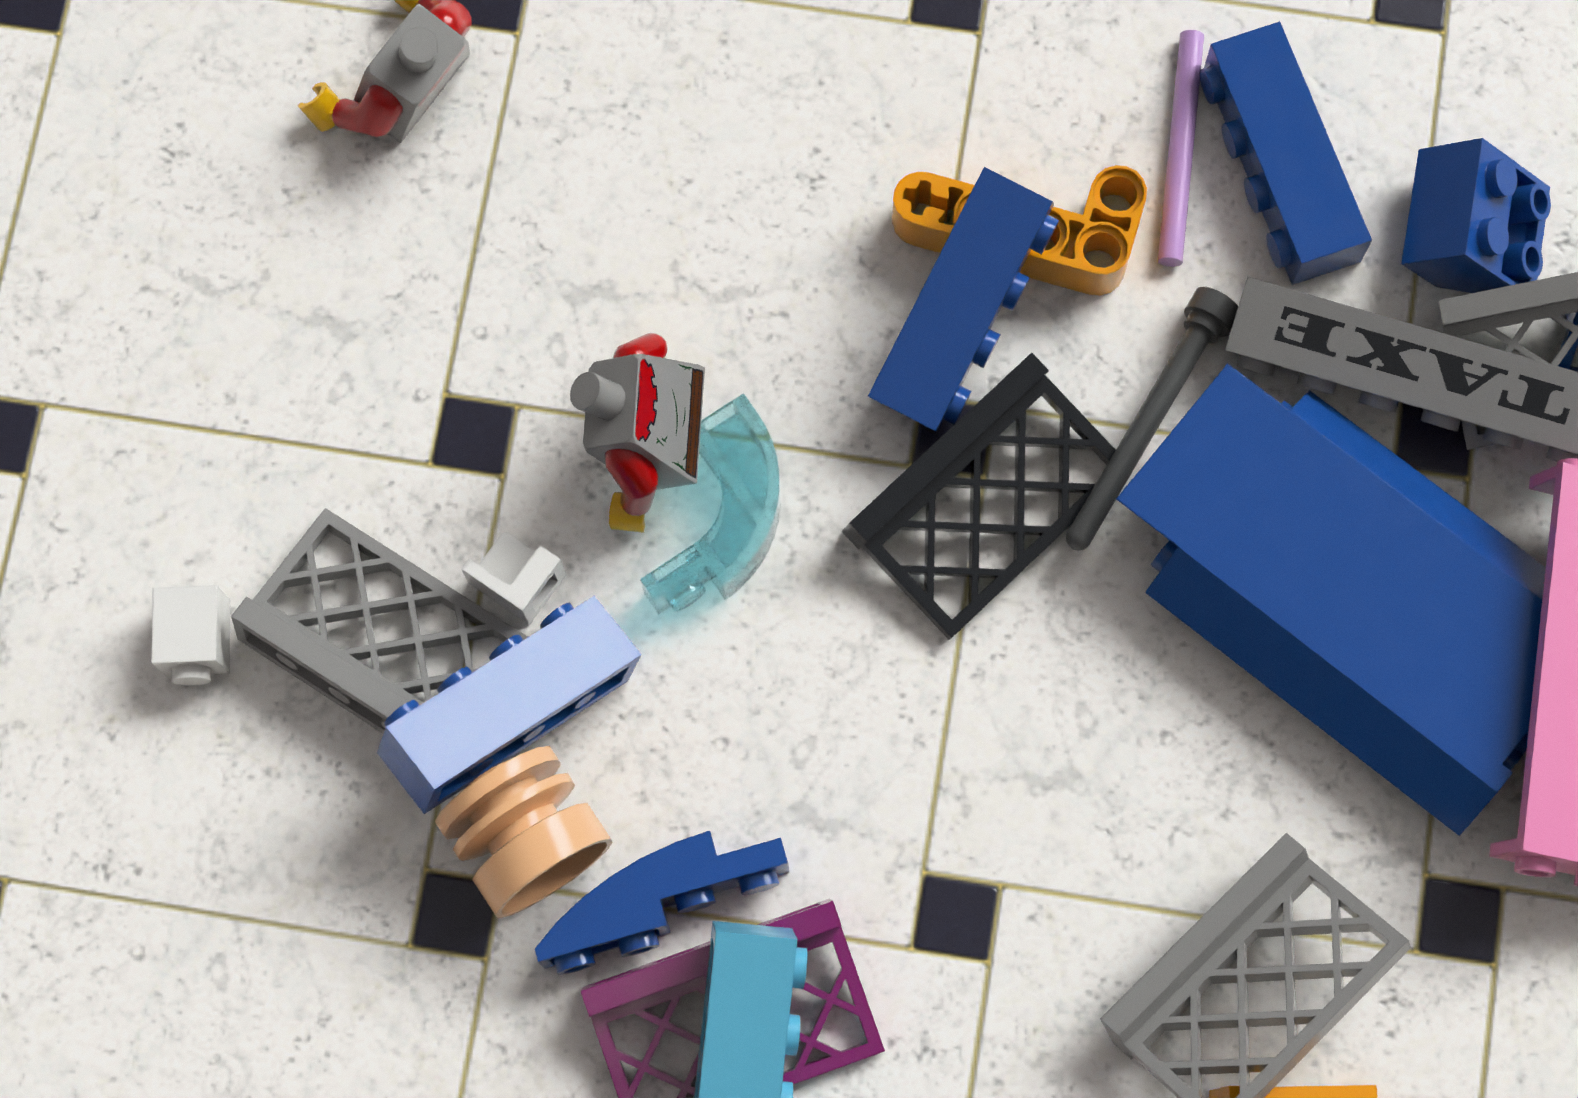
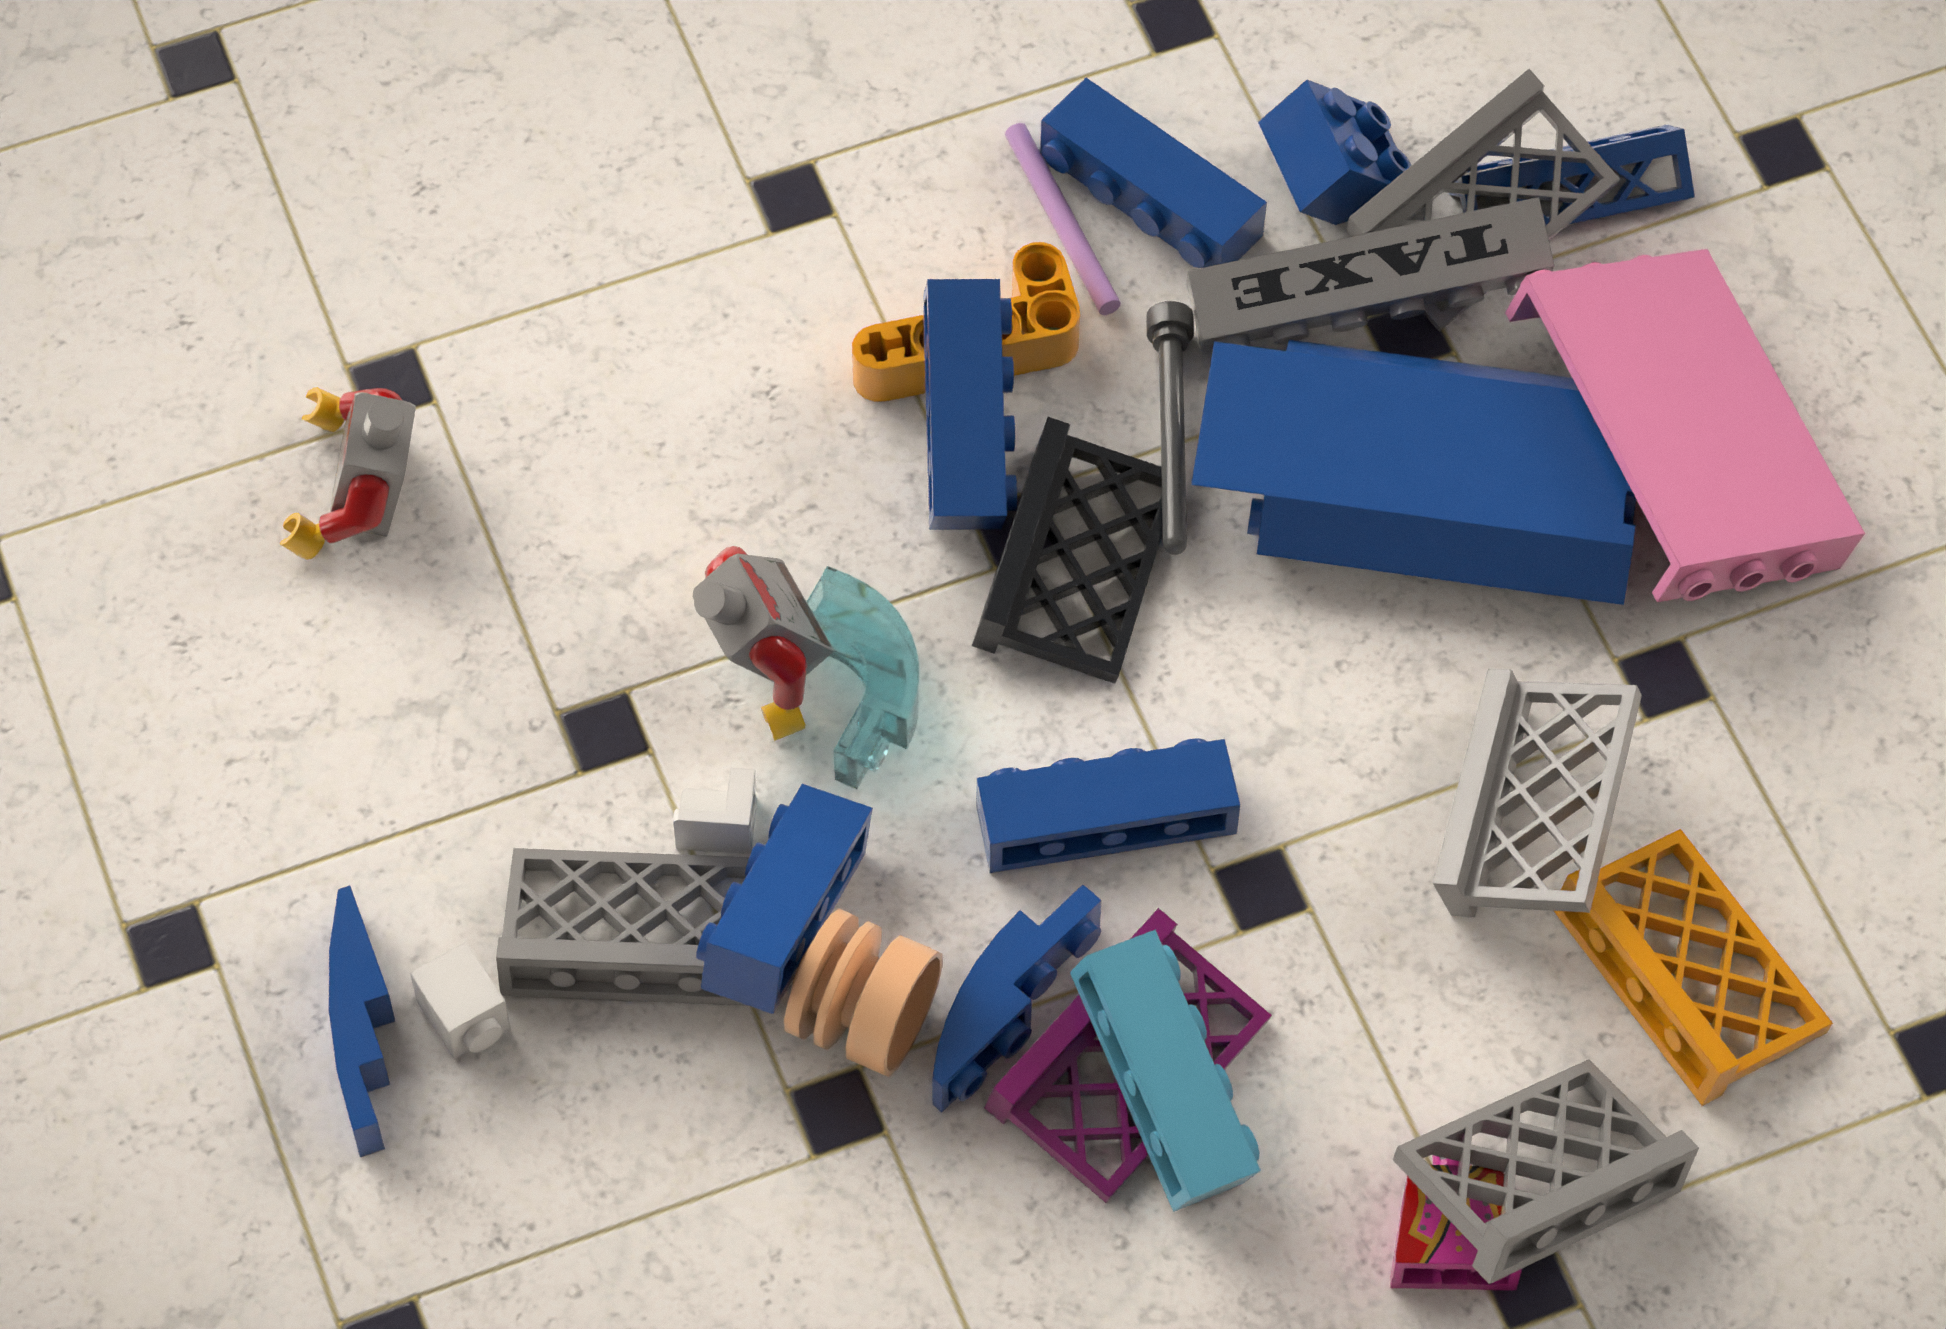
camera: 35 degrees left, 15 degrees down
none -> blue slope [329,885,395,1157]
none -> blue brick [976,738,1240,873]

